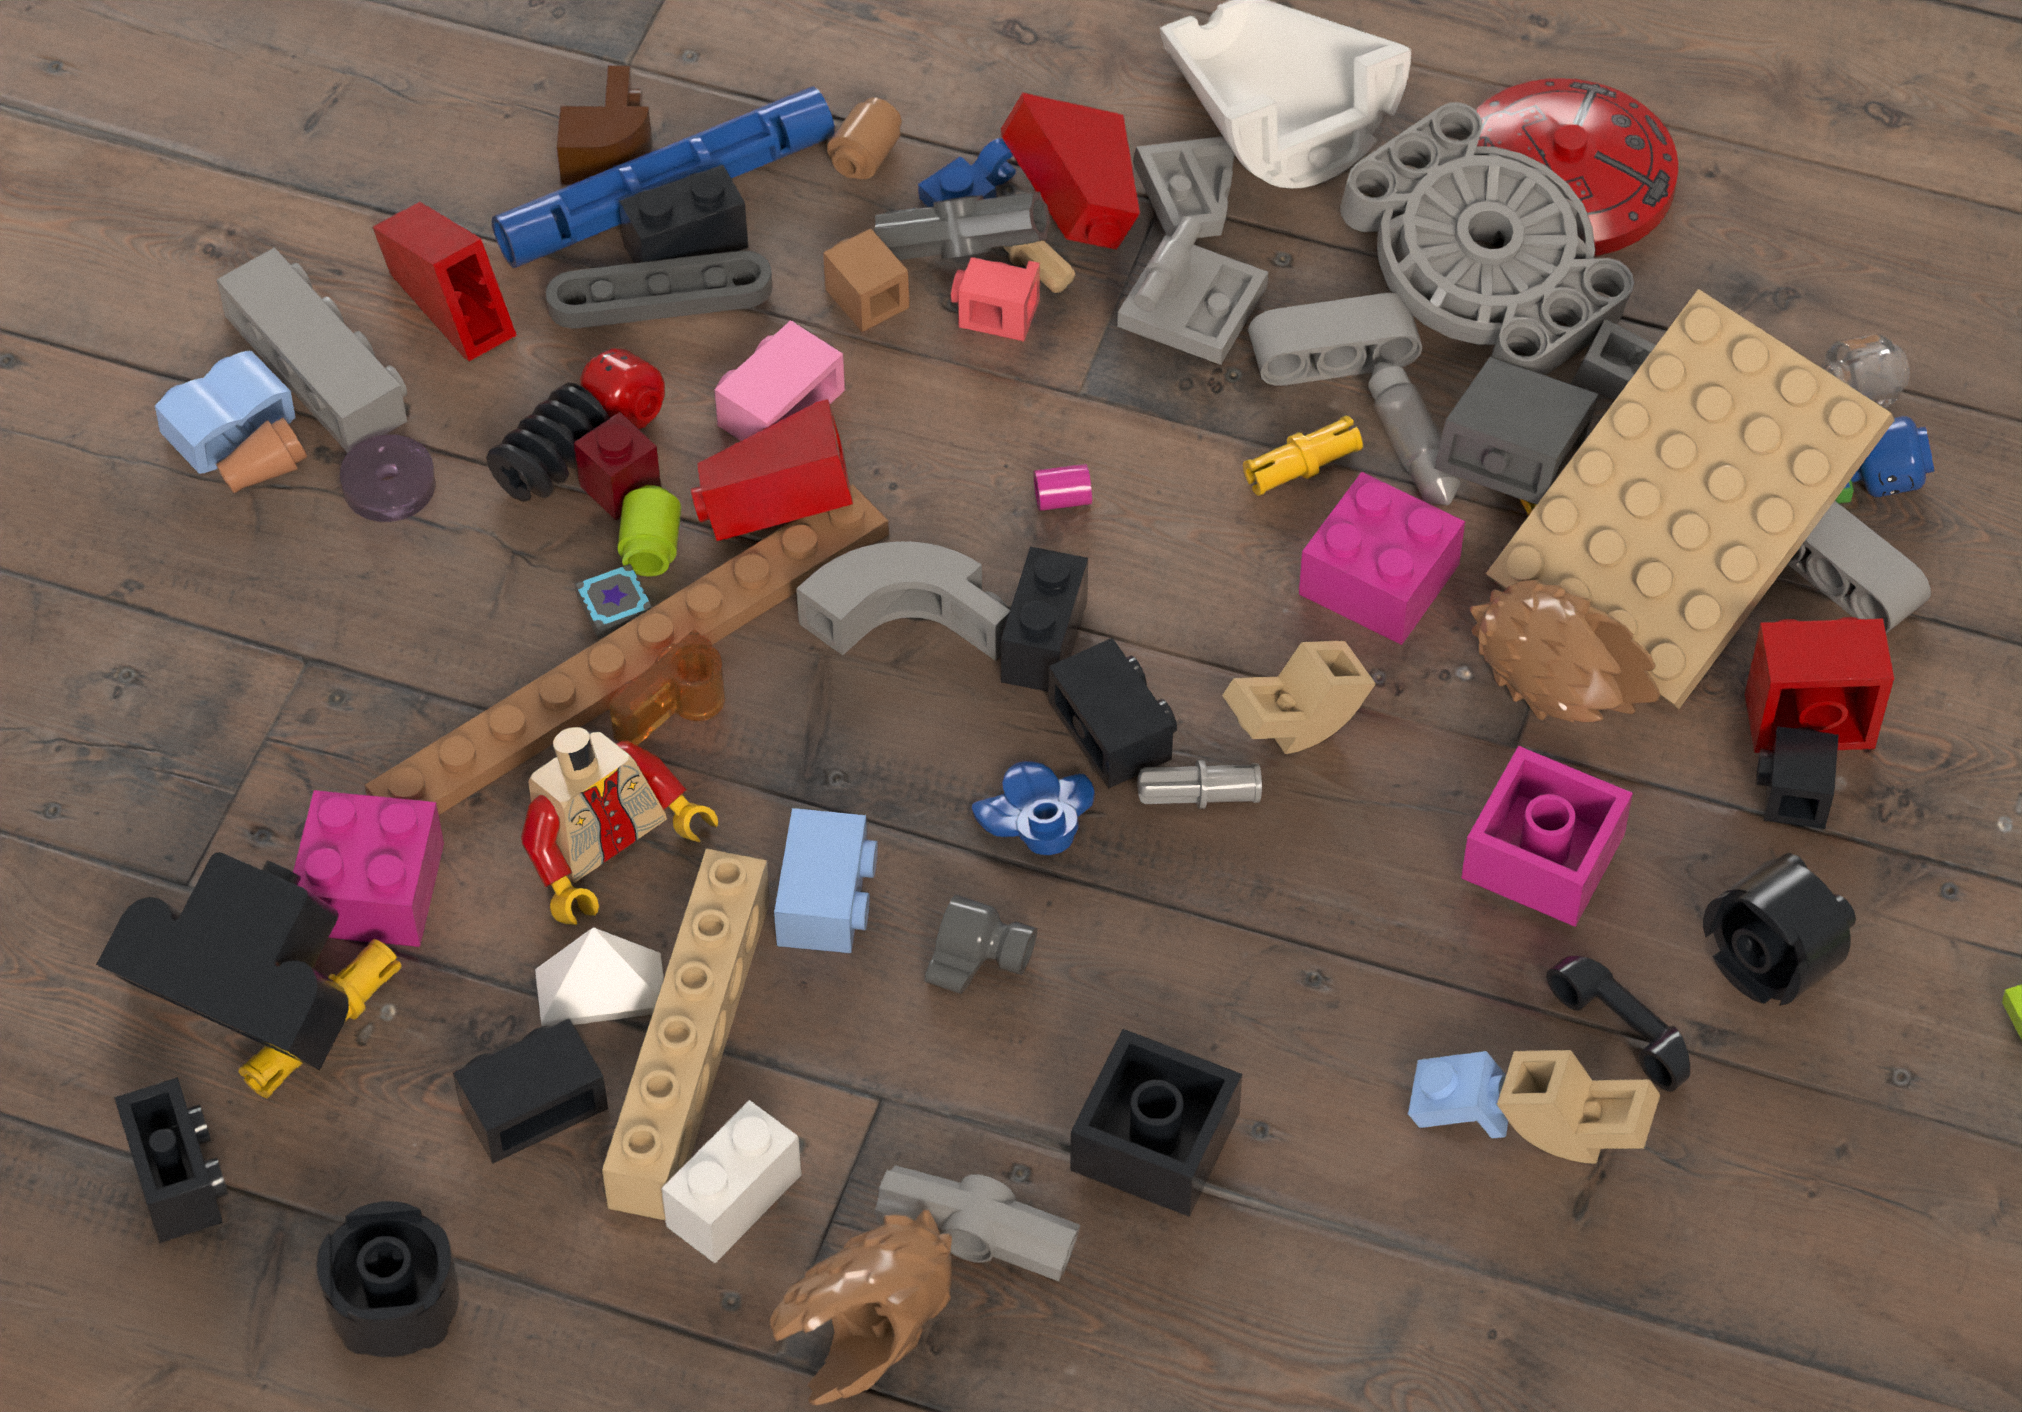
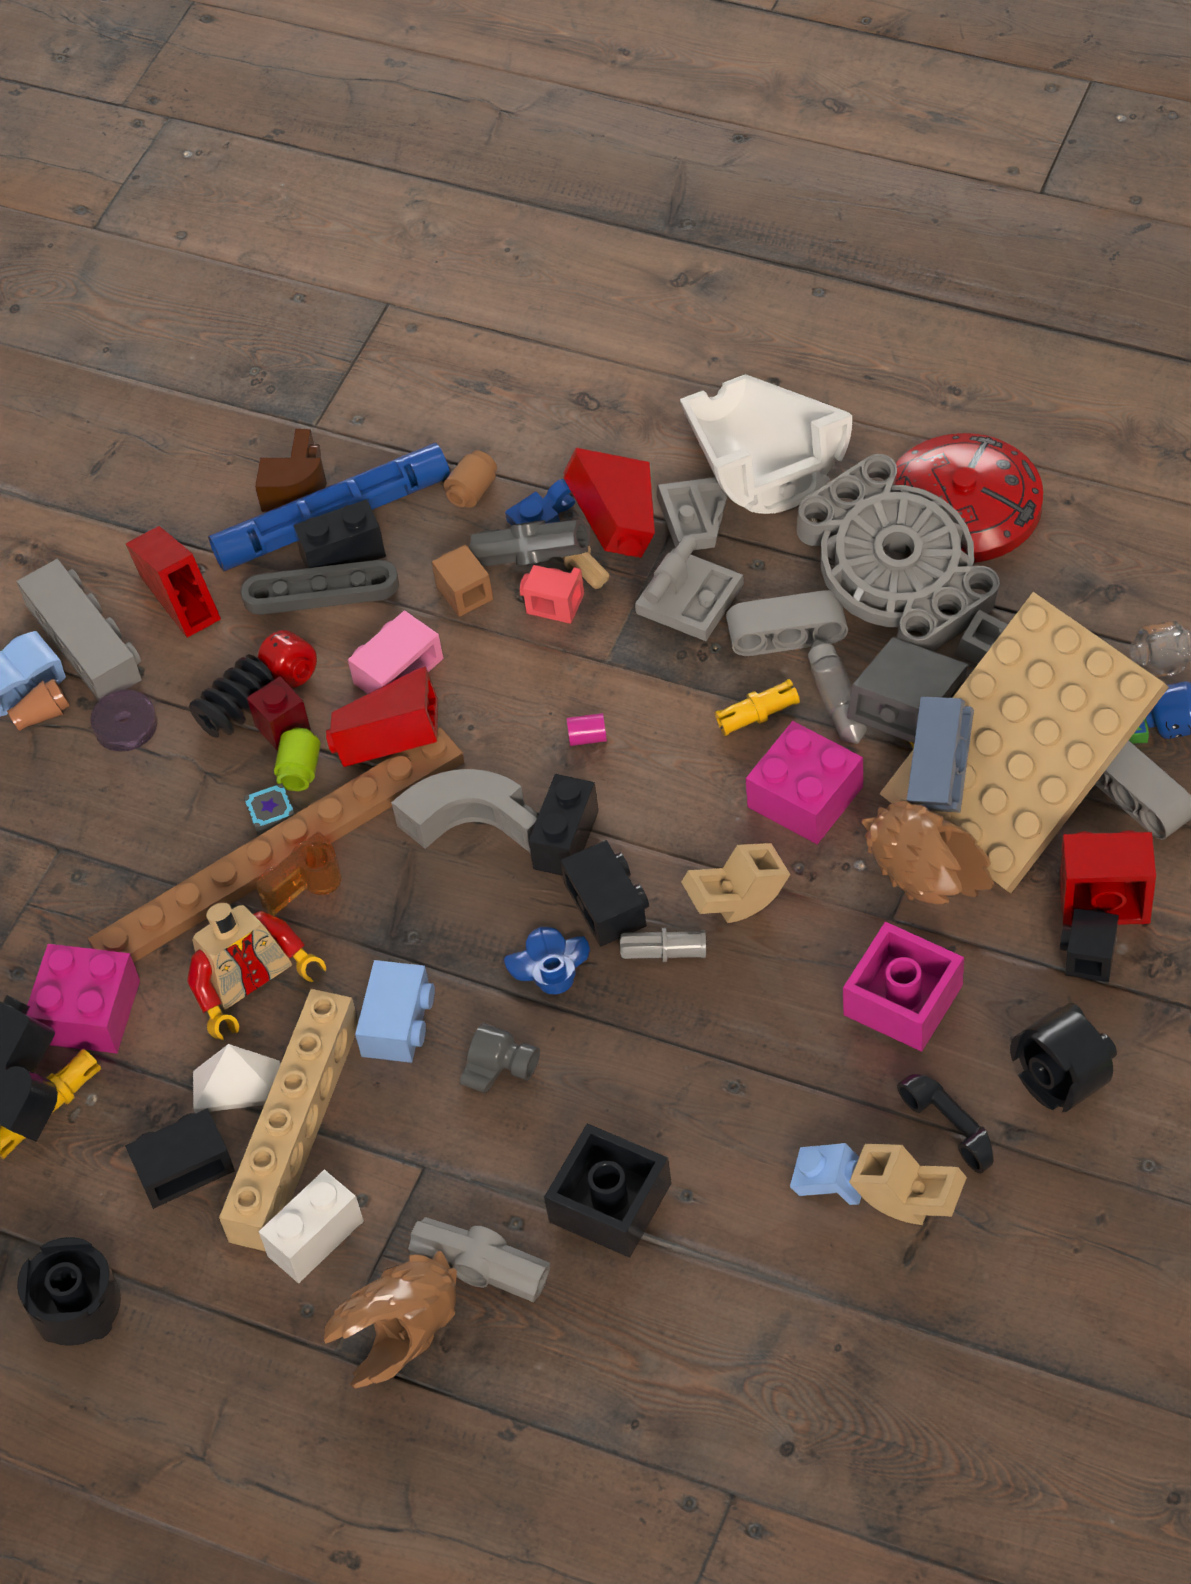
camera: 10 degrees right, 0 degrees up
none -> sand blue piece [907,697,974,813]

